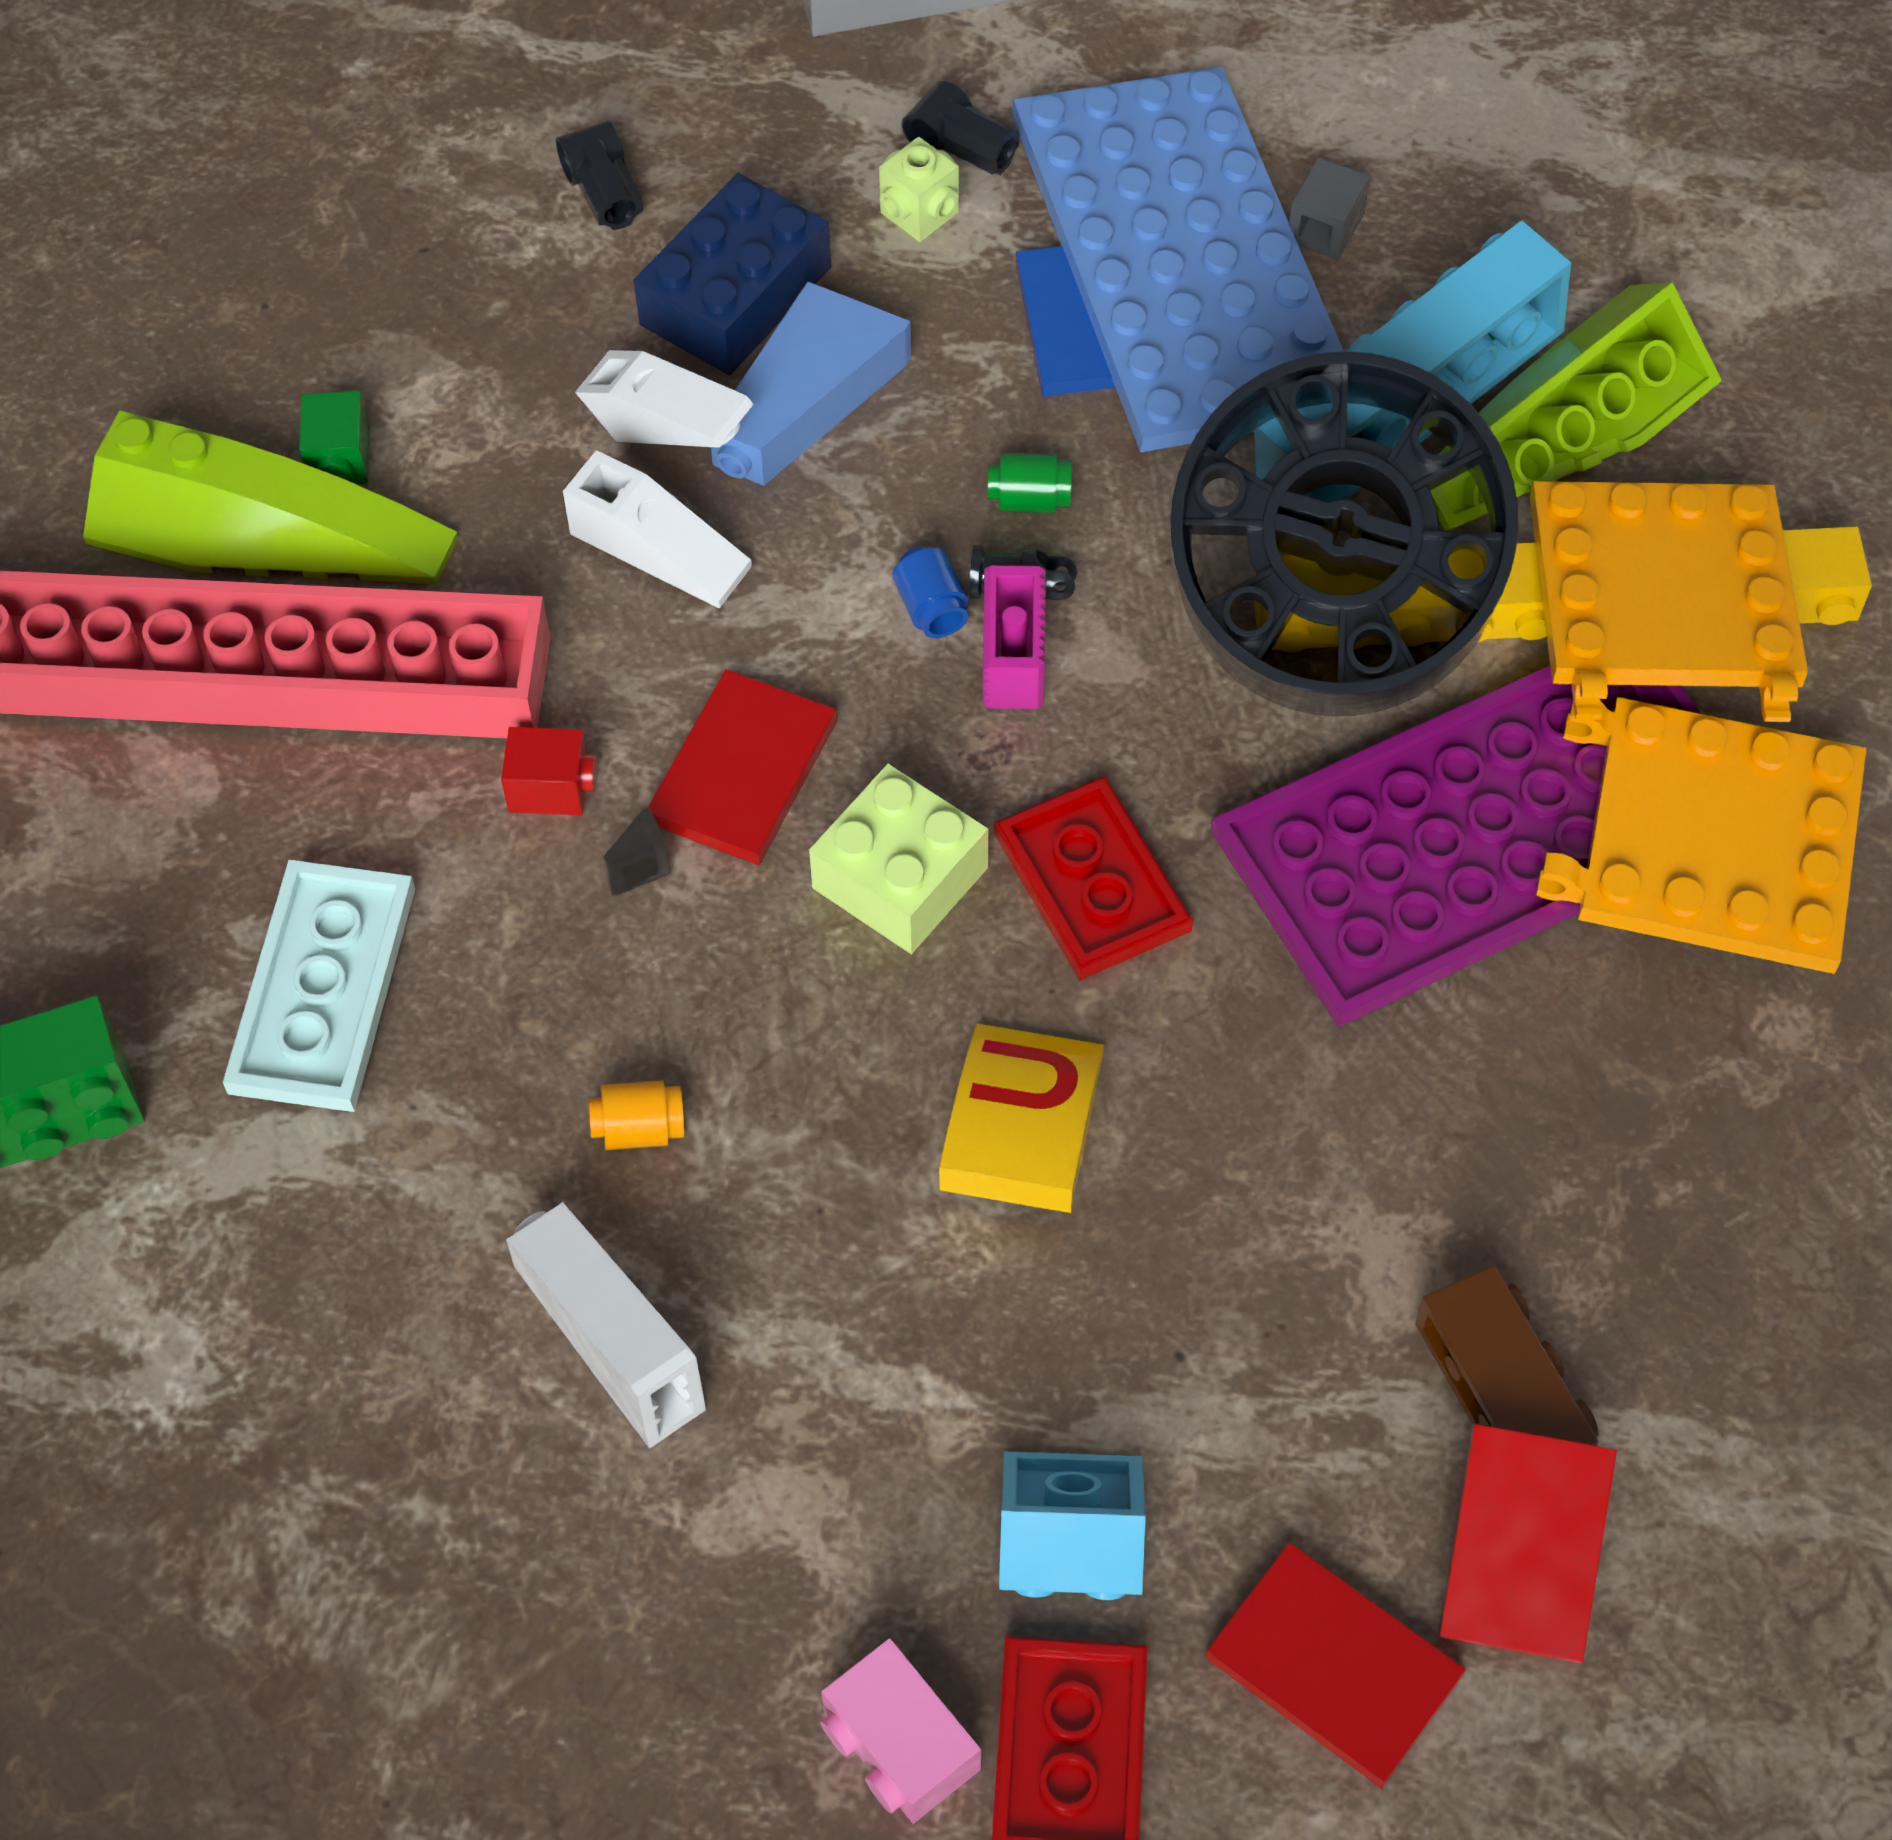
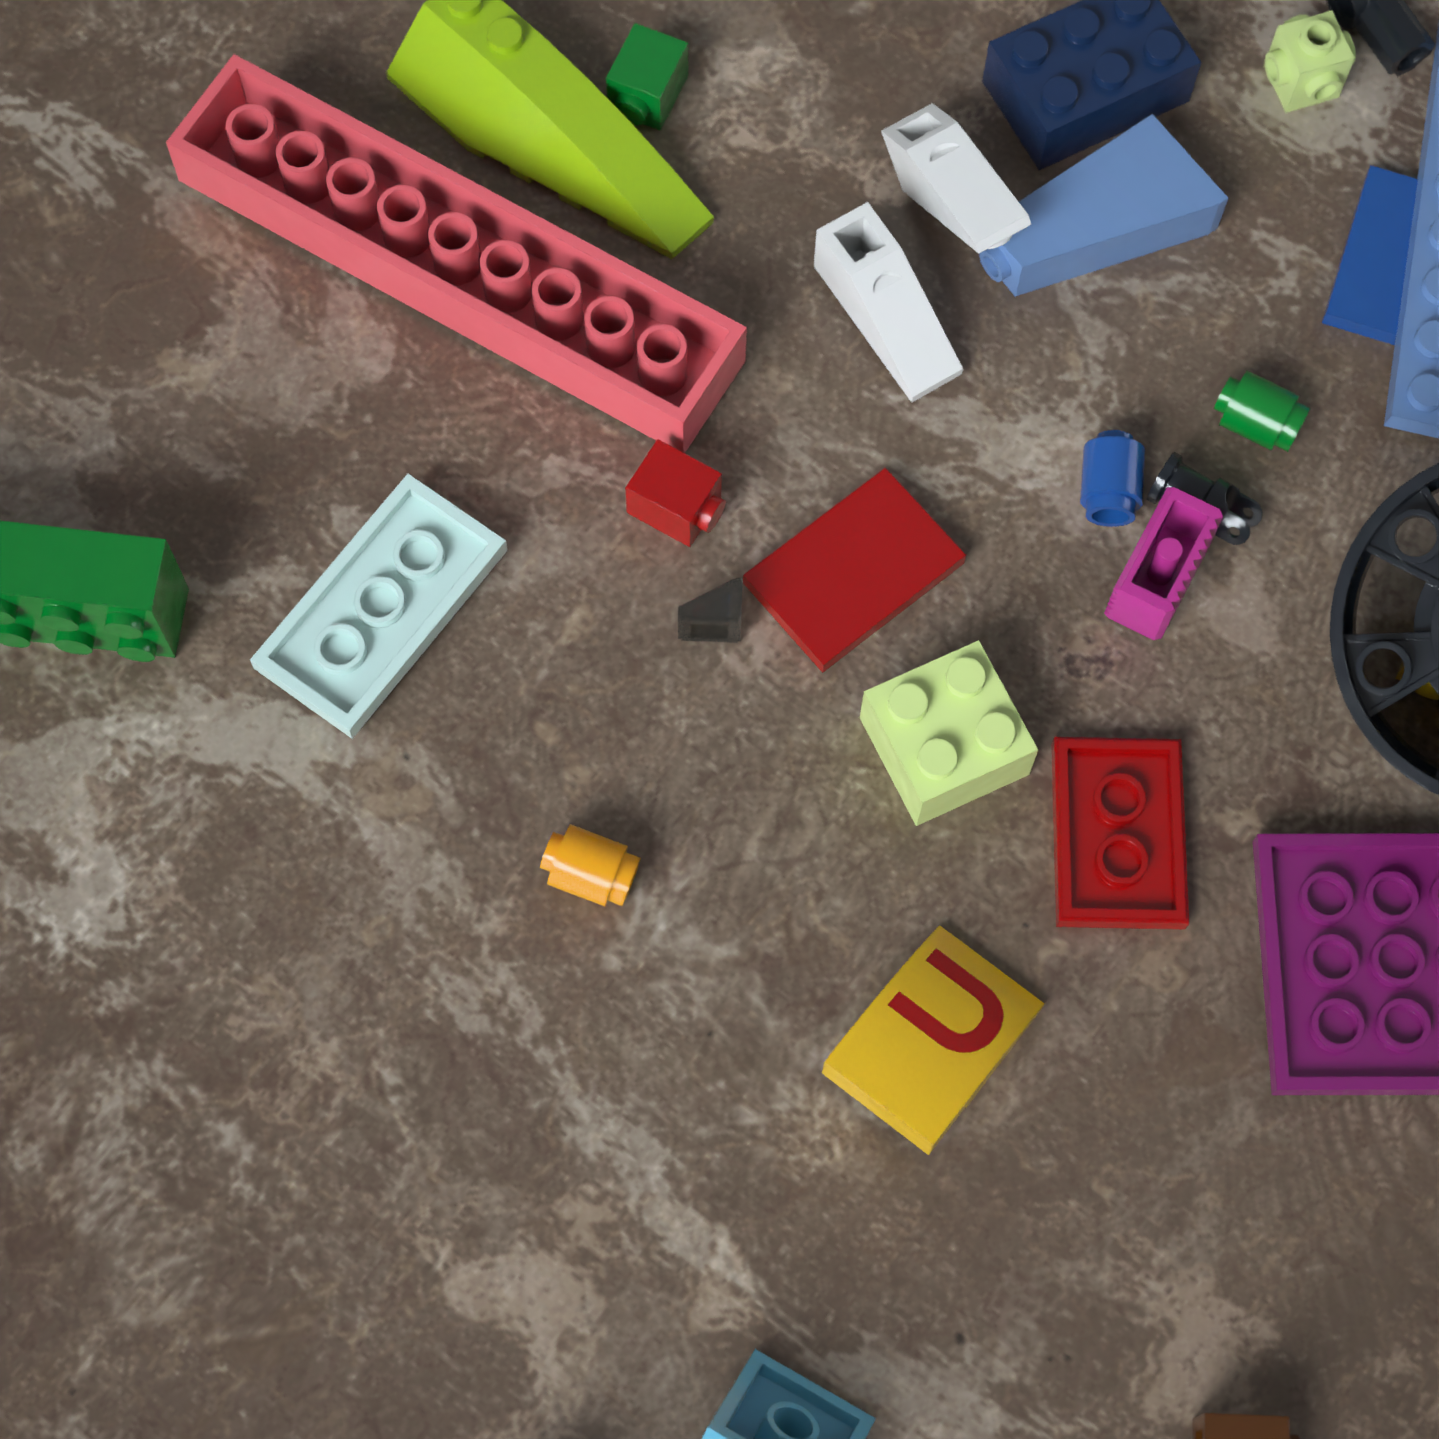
camera: 25 degrees right, 10 degrees up
white slope [506,1202,706,1449] -> none

